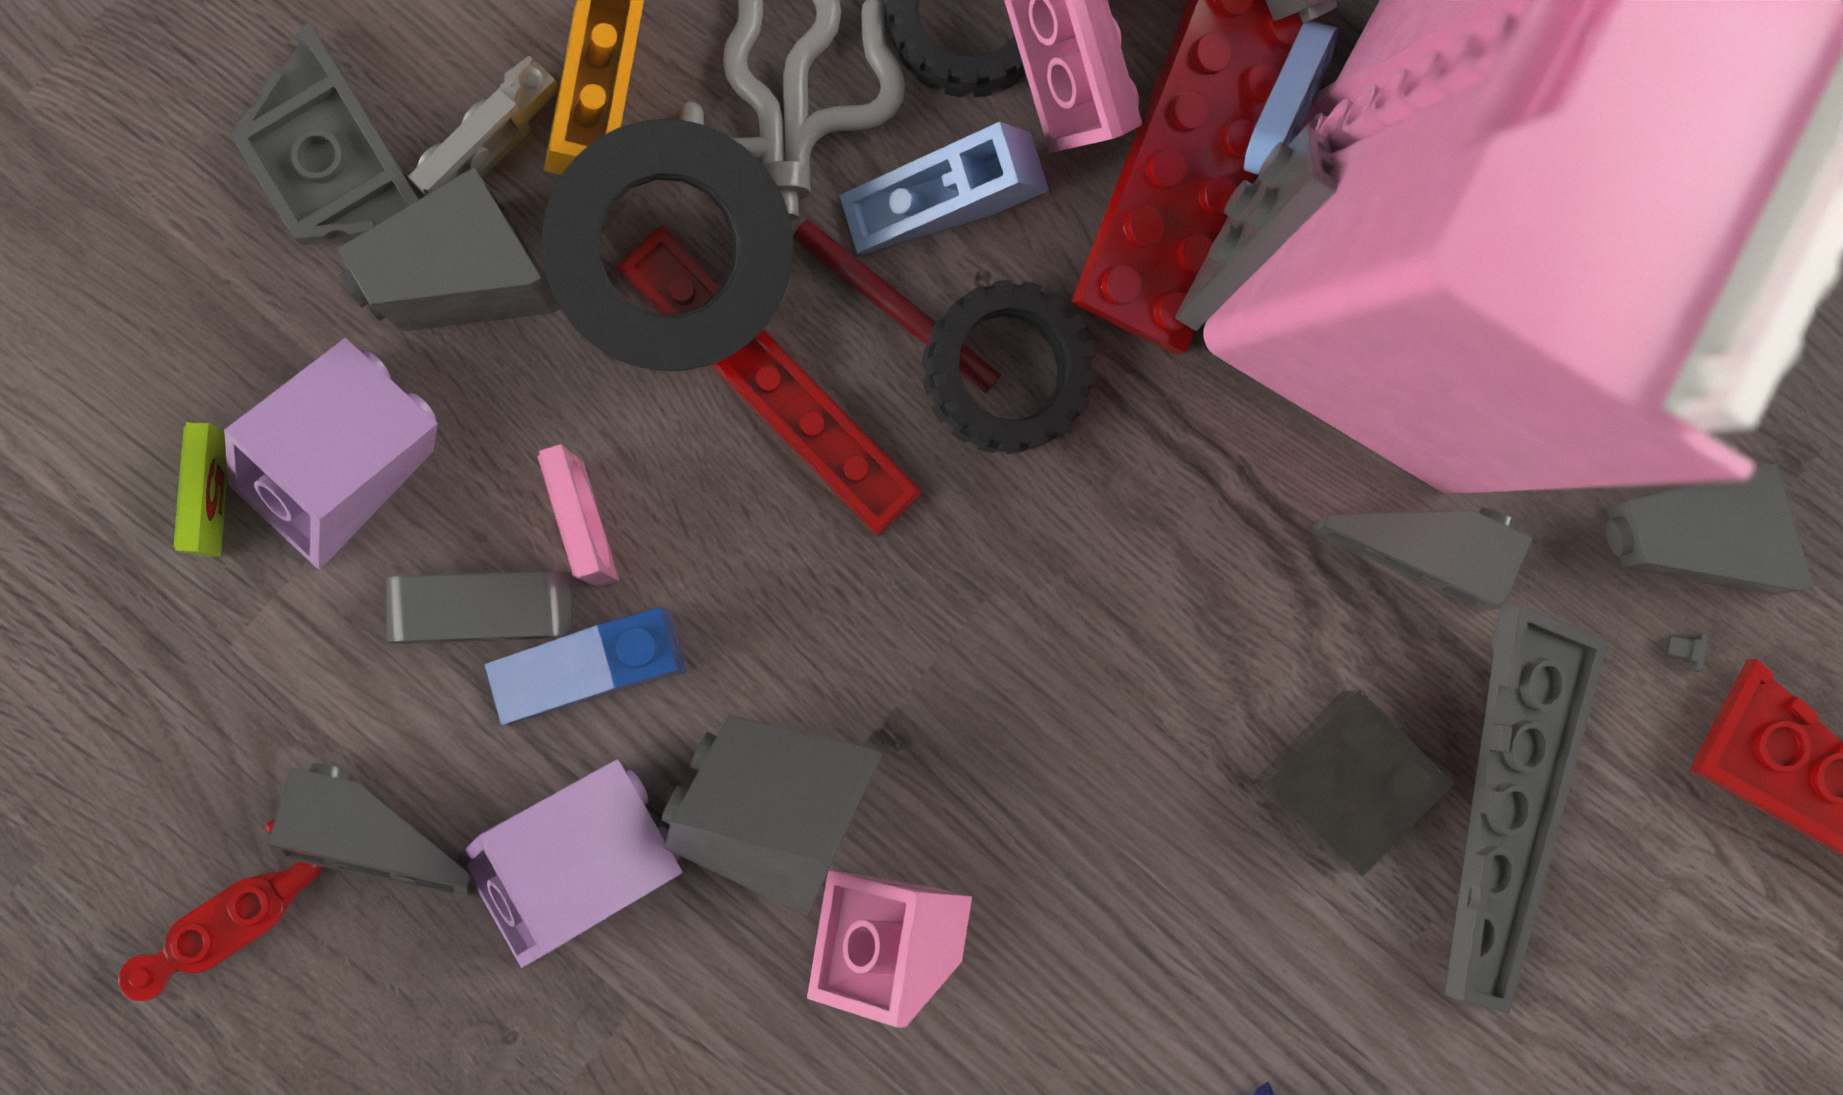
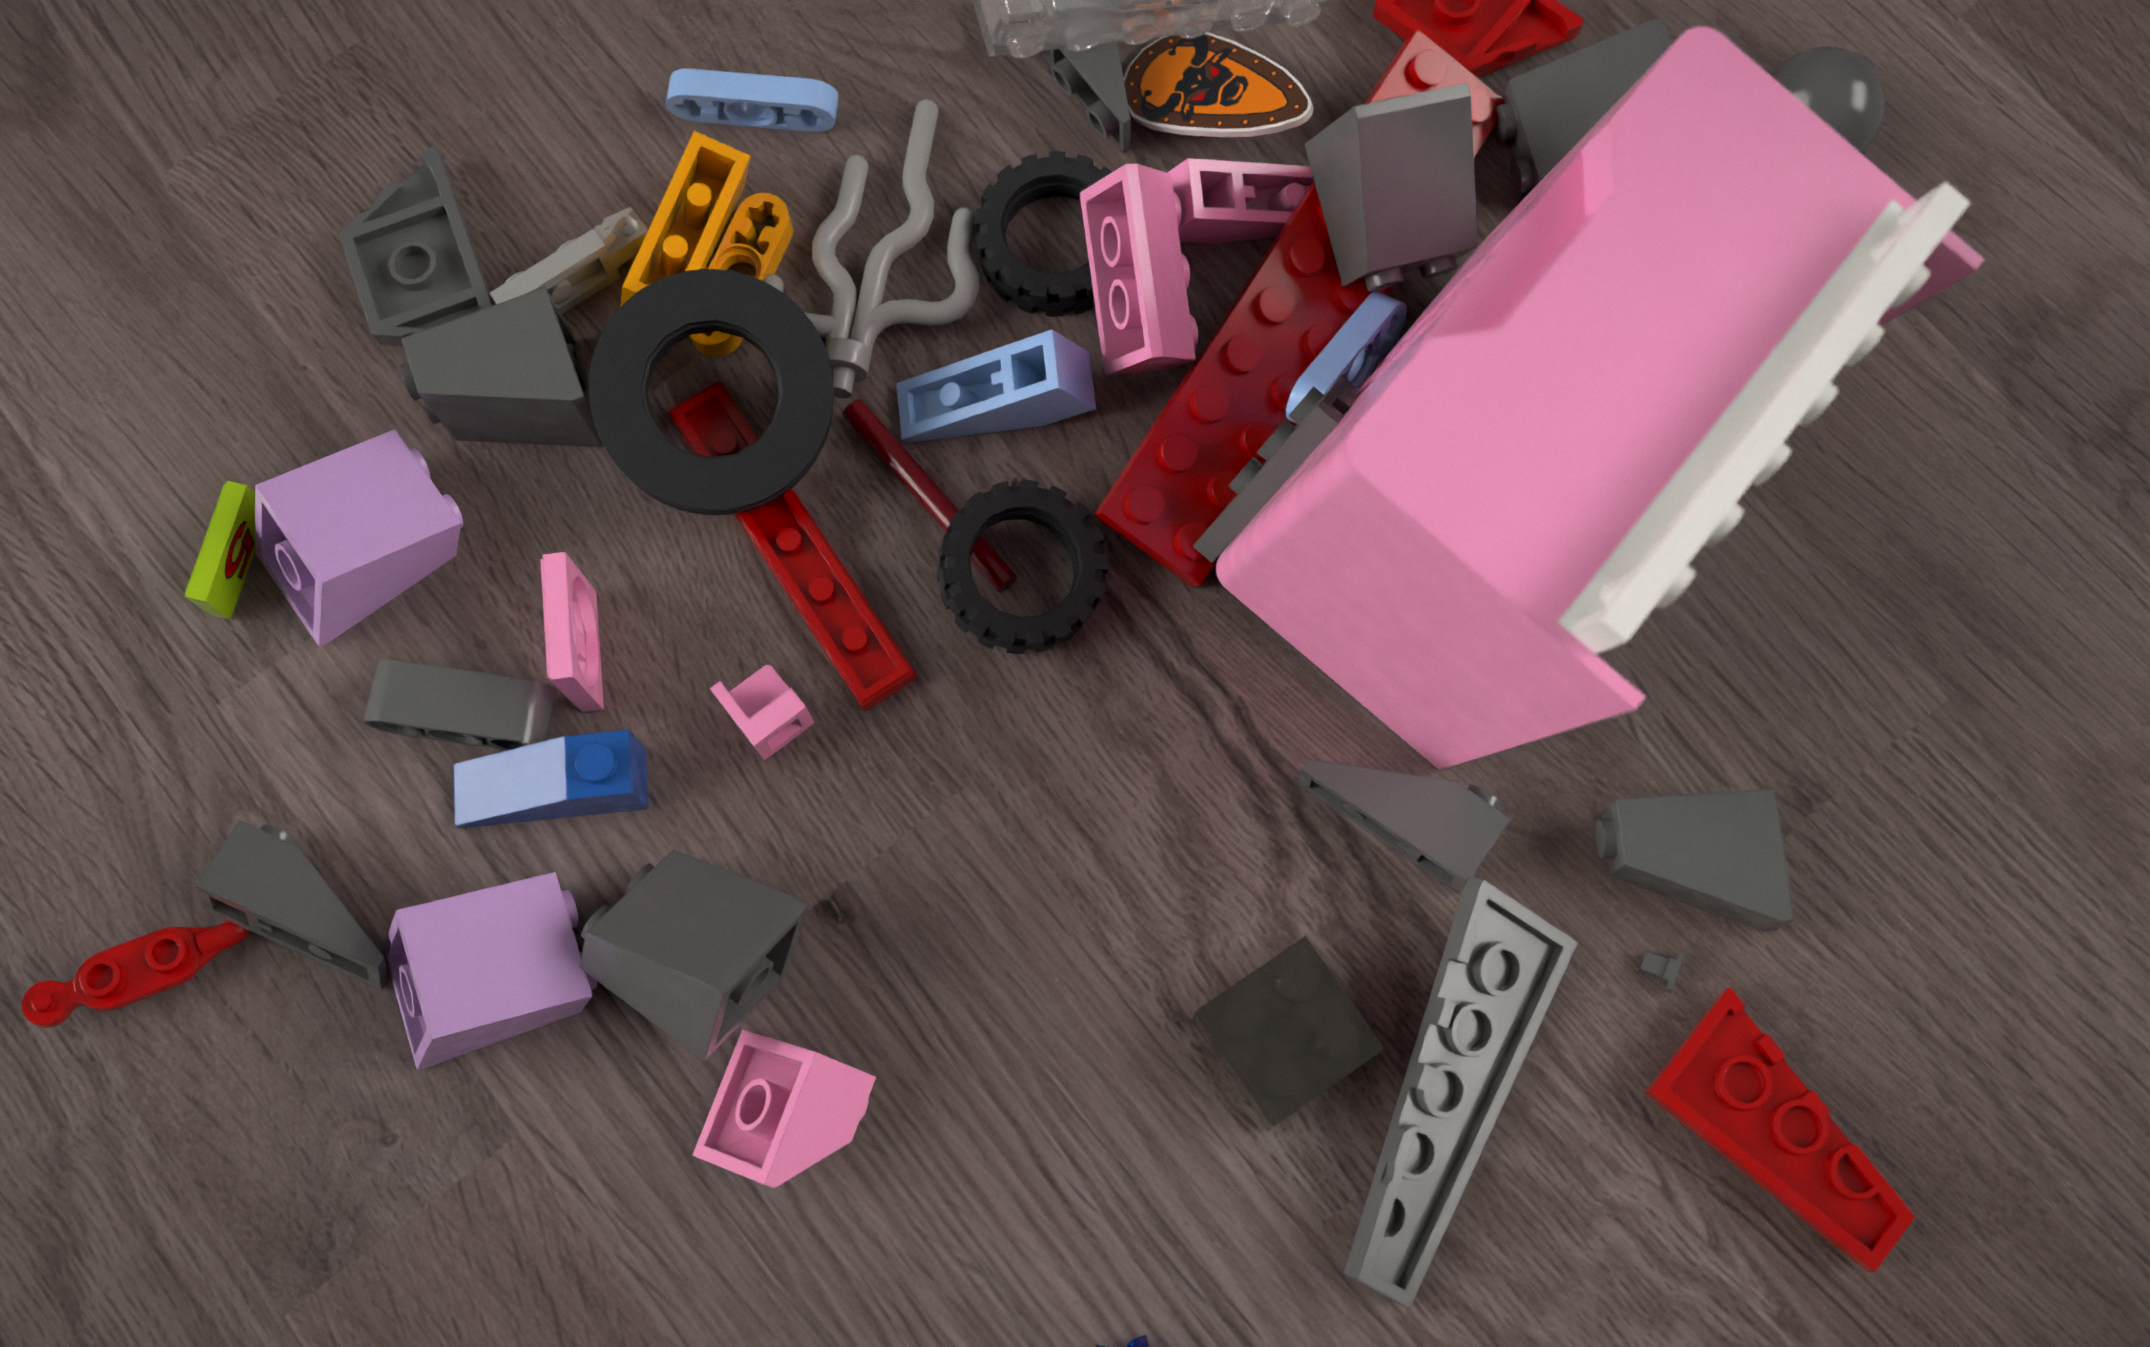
camera: 20 degrees right, 10 degrees down
none -> light orange beam [690,193,793,357]
none -> bright pink panel [710,665,815,761]

